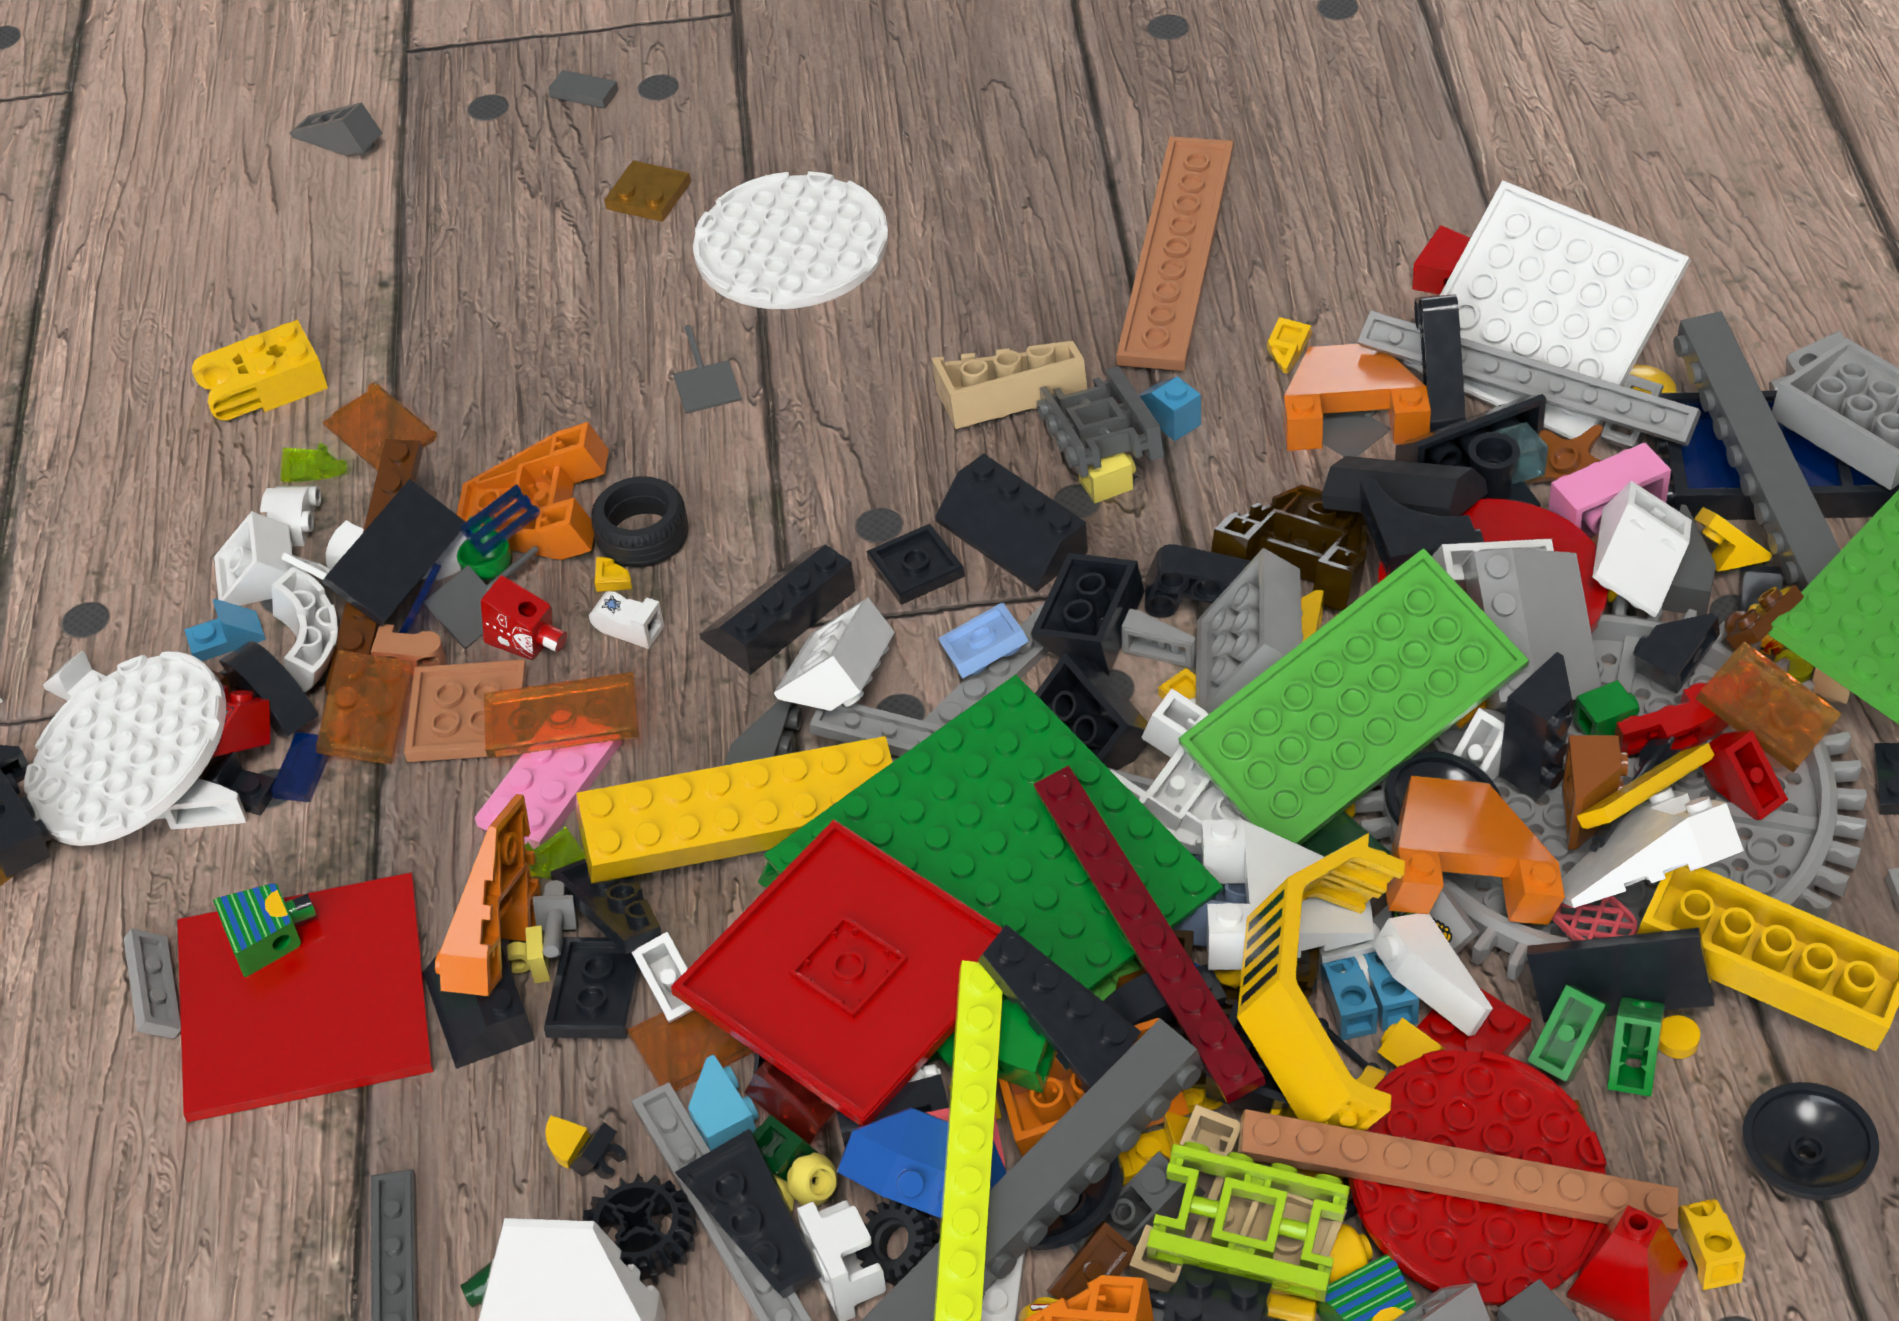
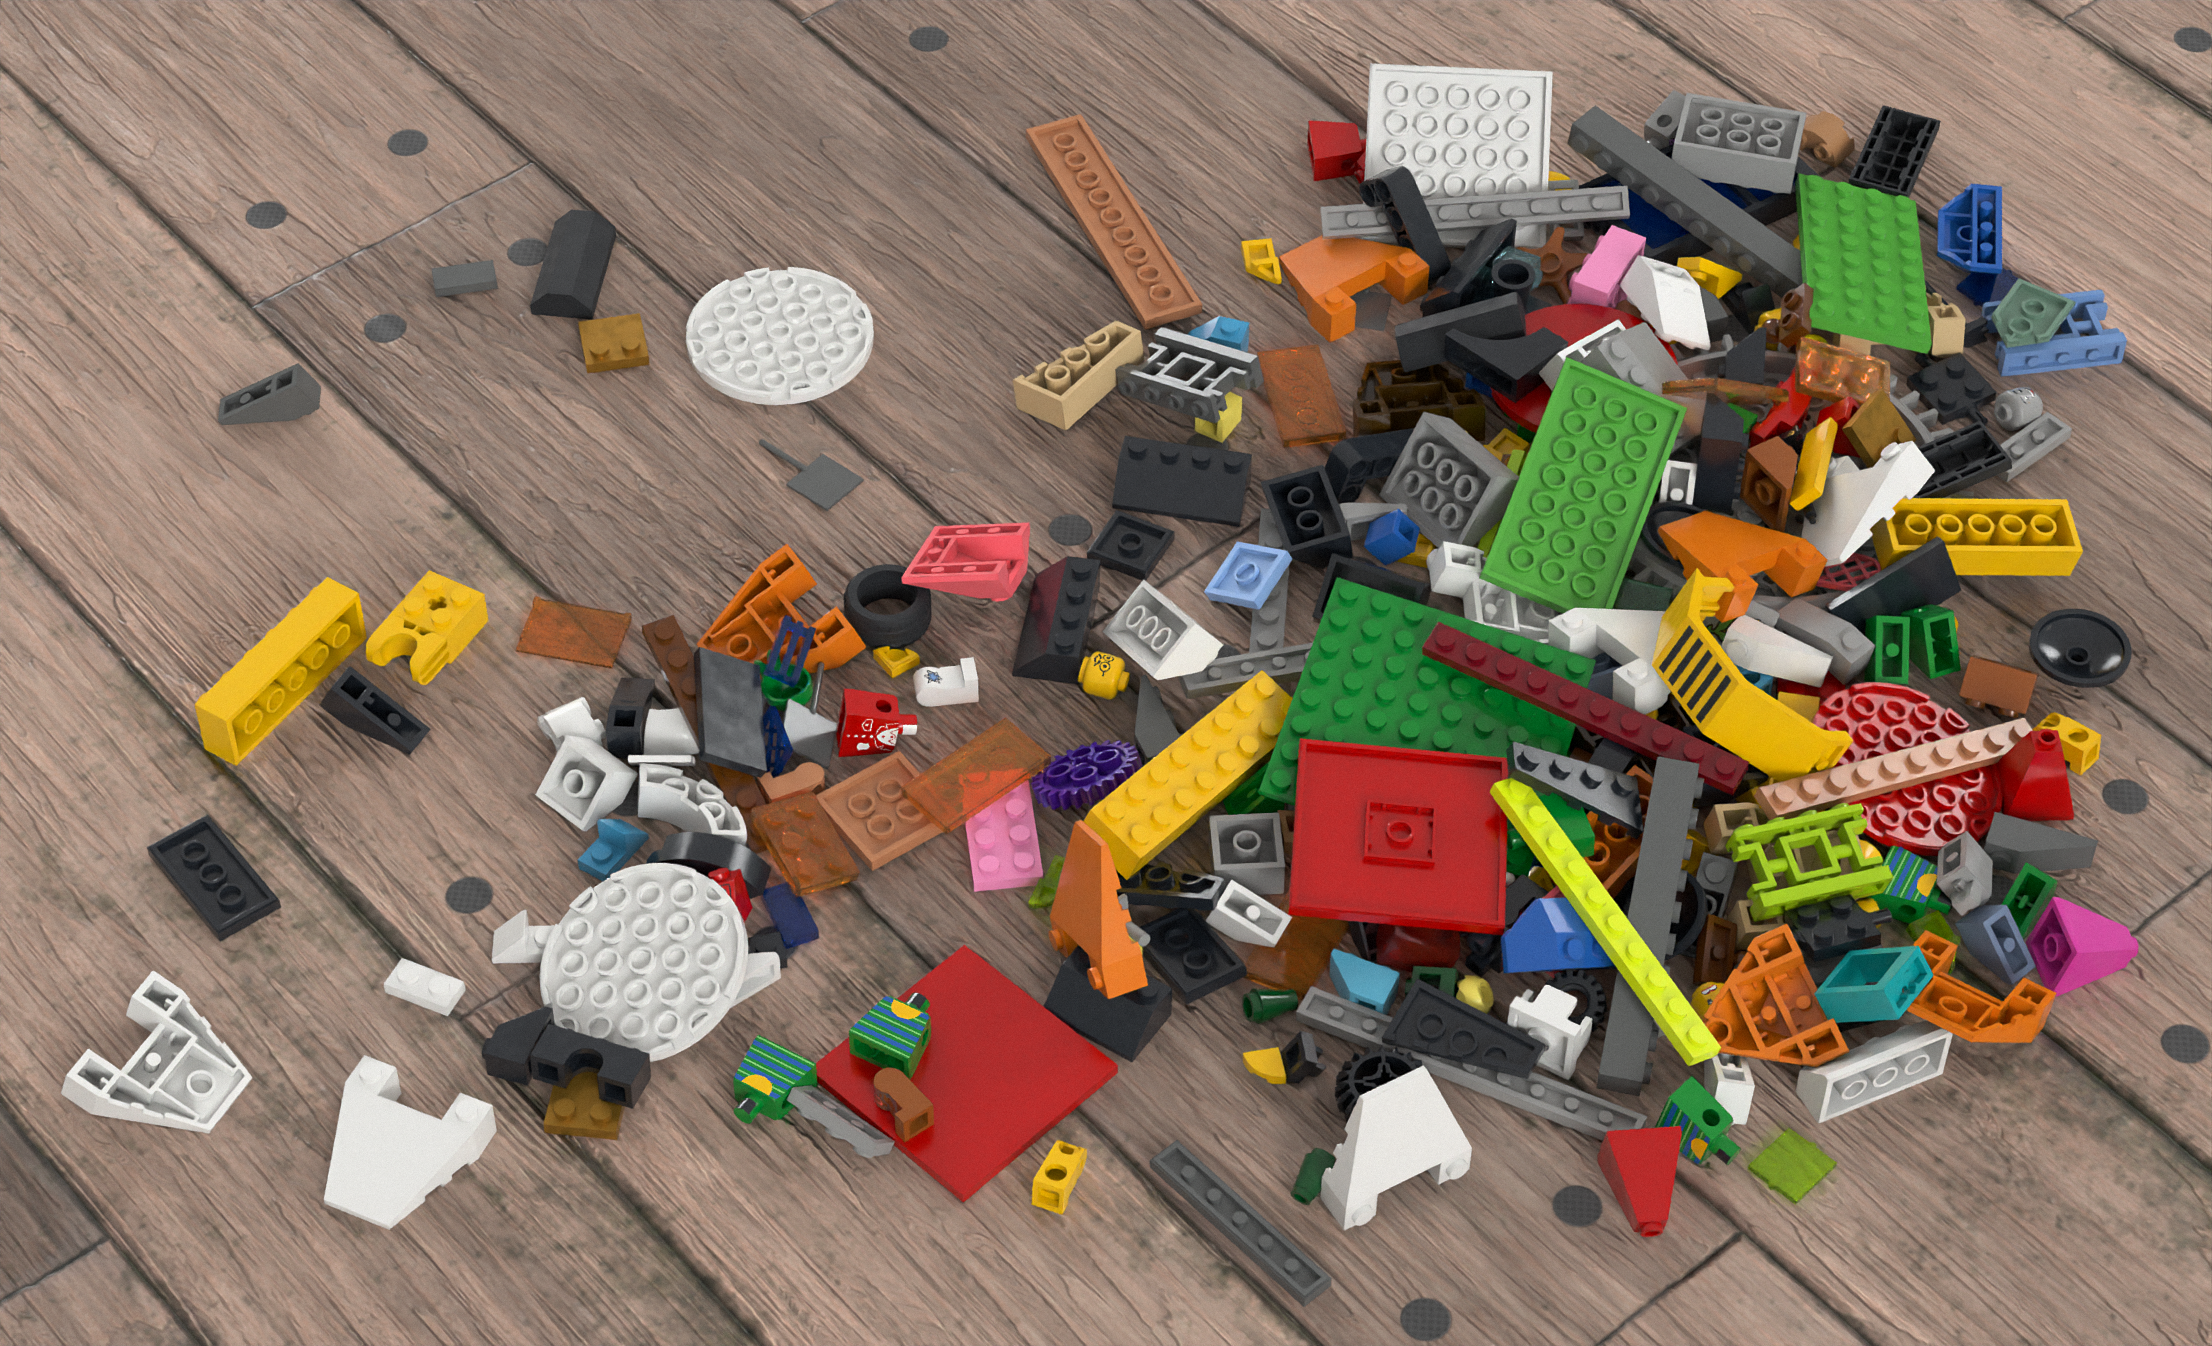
camera: 40 degrees left, 0 degrees up
clear neon green slope [281,442,347,482] -> none
none -> yellow brick [194,577,367,766]
none -> black slope [319,666,431,755]
none -> black piece [530,209,616,320]
none -> black slope [605,678,655,759]
none -> green torso [733,1034,818,1124]
none -> dark orange leg [874,1068,934,1142]
none -> coral slope [901,522,1030,602]
none -> dark purple gear [1031,740,1142,810]
none -> yellow leg [1031,1140,1087,1215]
none -> yellow head [1078,651,1130,700]
none -> light grey brick [1208,813,1285,895]
none -> dark green cone [1242,989,1298,1024]
none -> clear orange tile [1257,344,1346,448]
none -> blue brick [1364,509,1420,566]
none -> clear orange tile [1662,378,1789,405]
none -> light grey slope [1777,597,1875,685]
none -> pearl gold plate [1842,389,1916,468]
none -> black piece [1870,421,2012,498]
none -> dark orange slope [1959,655,2039,718]

